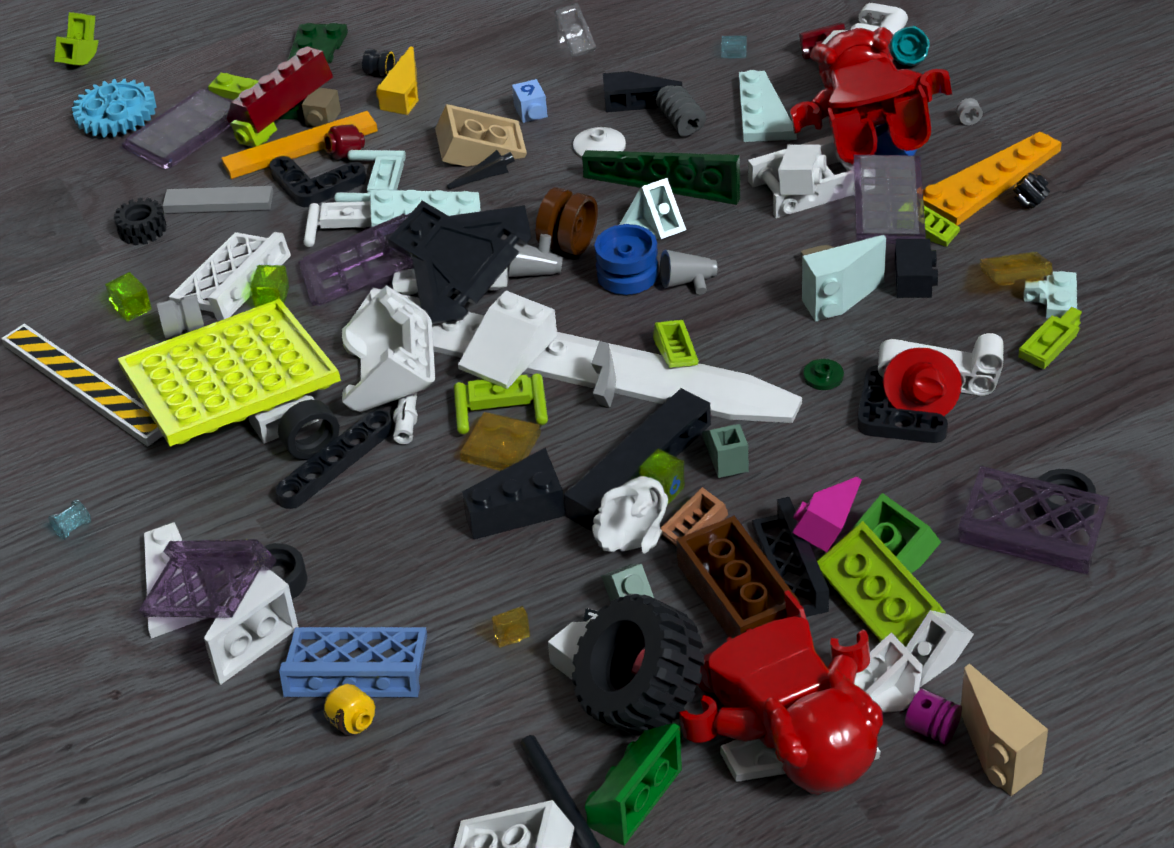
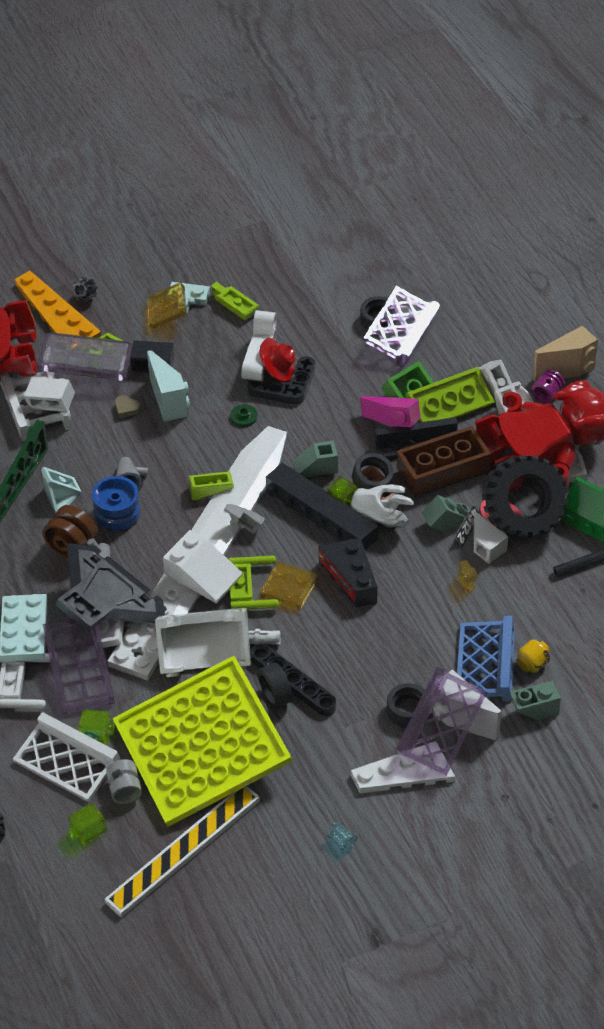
camera: 90 degrees left, 5 degrees up
none -> black tyre [352,453,394,489]
none -> sand green slope [510,681,561,720]

